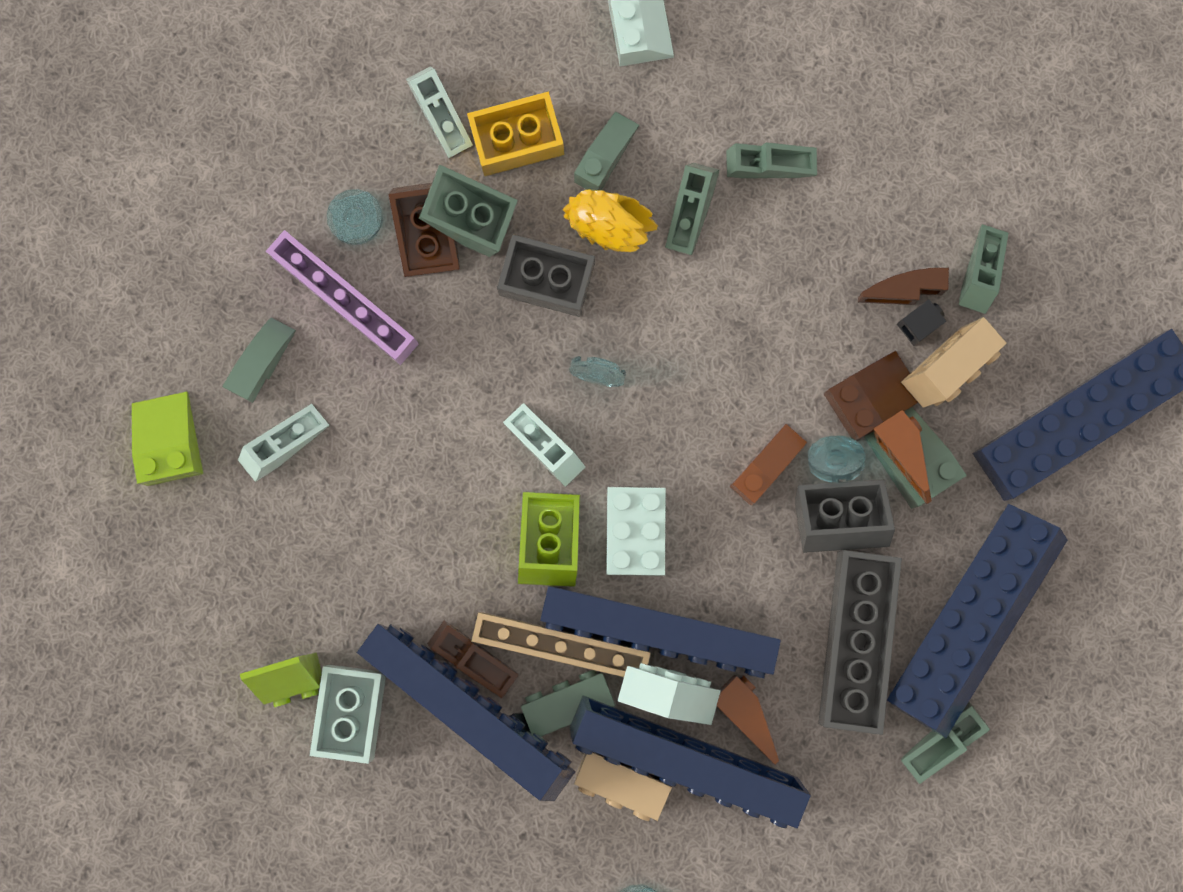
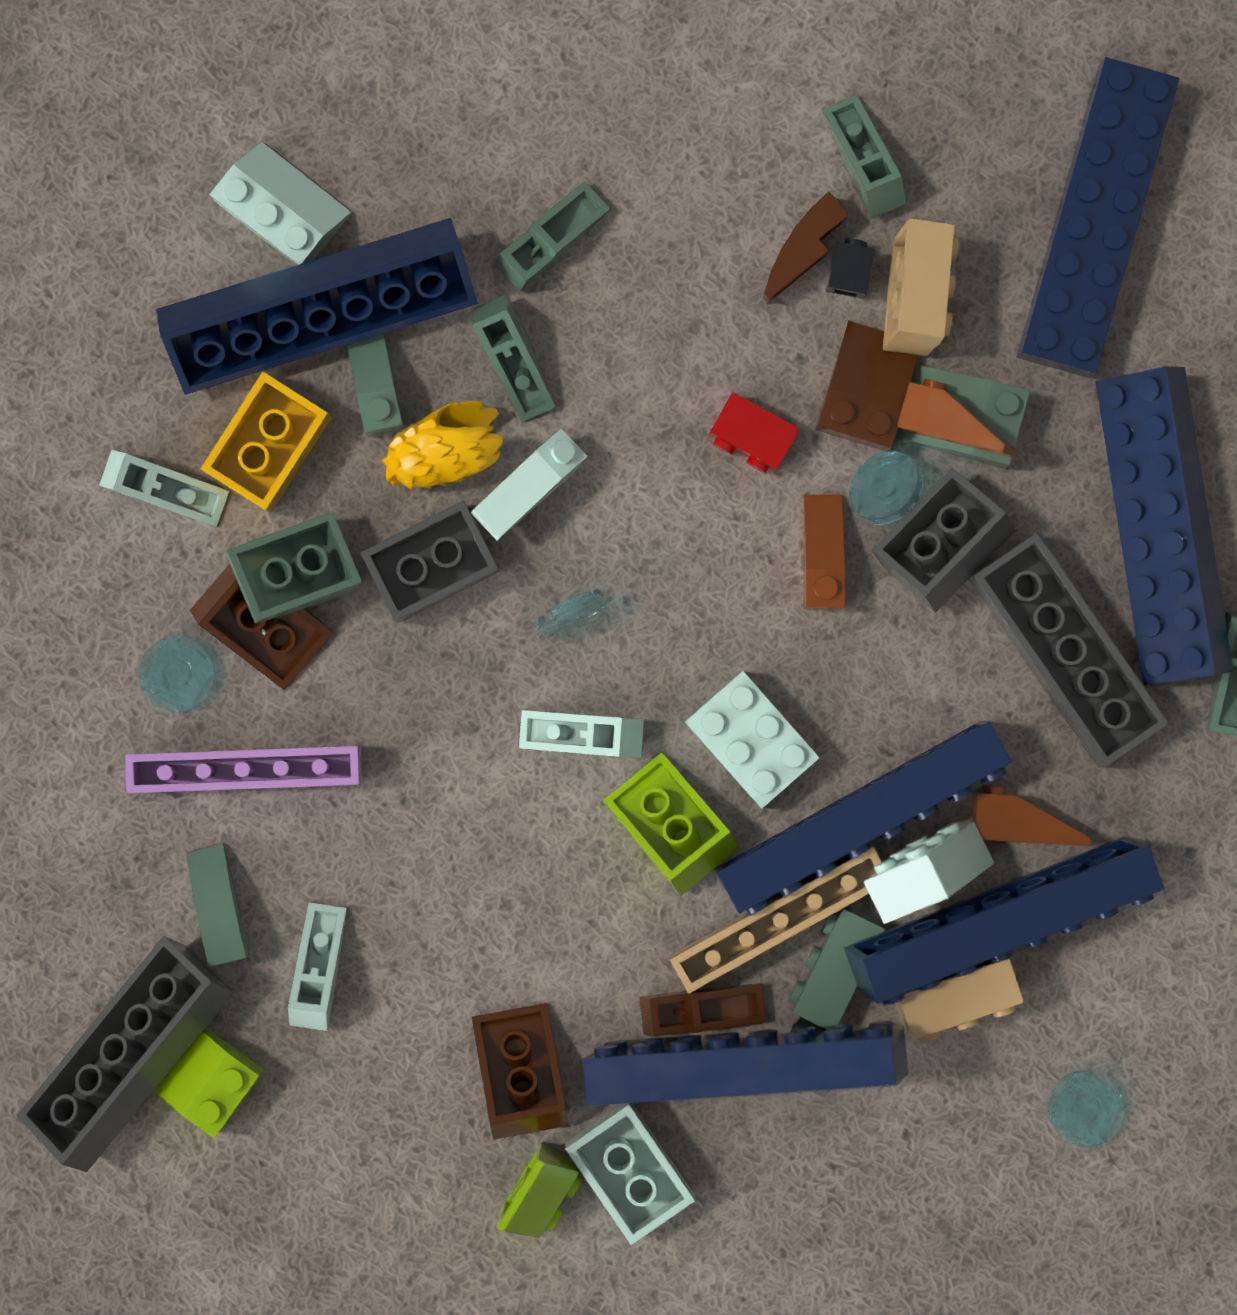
camera: 40 degrees left, 5 degrees up
none -> dark grey brick [17,936,234,1172]
none -> dark blue brick [156,218,478,395]
none -> light aqua slope [471,429,588,541]
none -> reddish brown slope [472,1003,569,1140]
none -> red brick [709,392,799,474]

